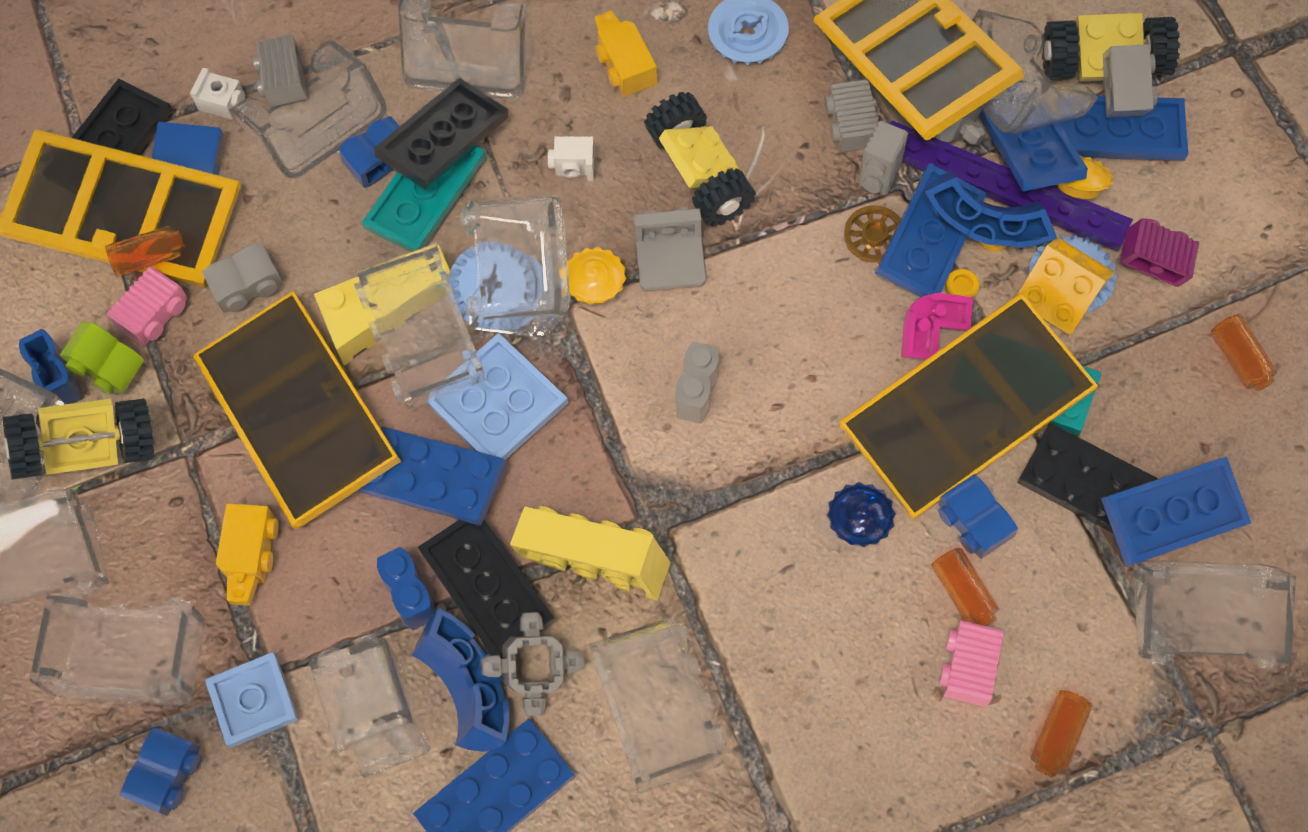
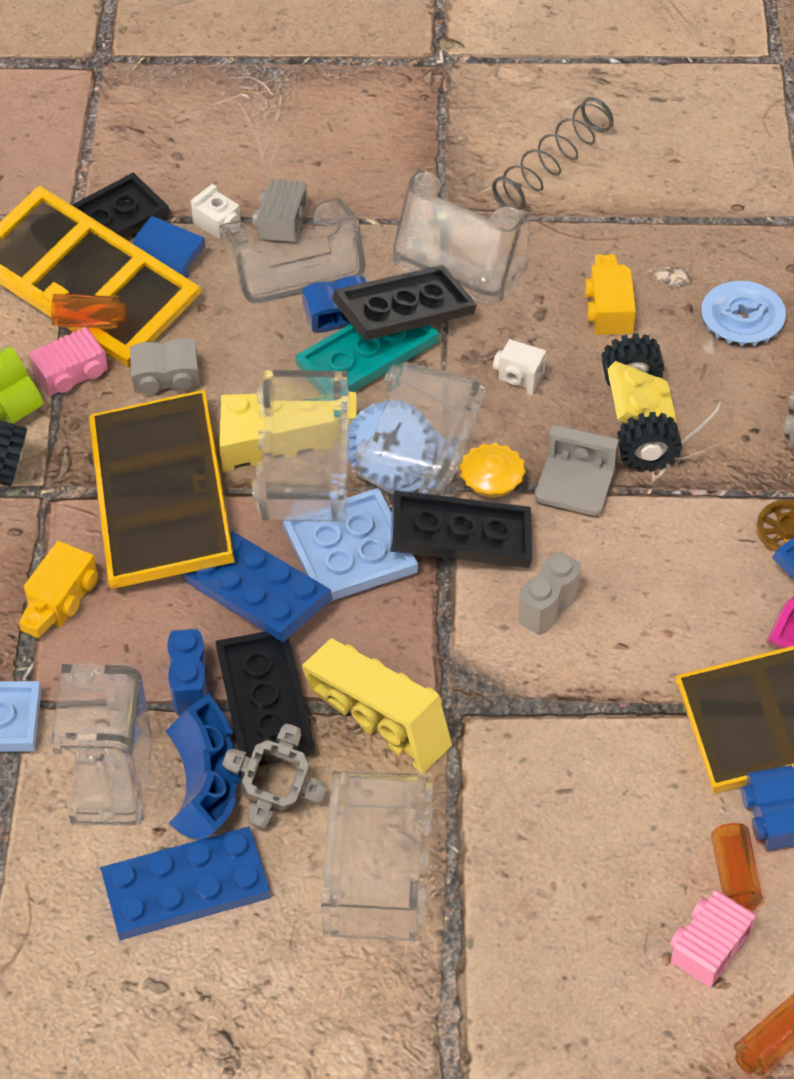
camera: 20 degrees right, 15 degrees down
clear blue piece [827,482,896,547] -> none
none -> black plate [390,490,532,568]

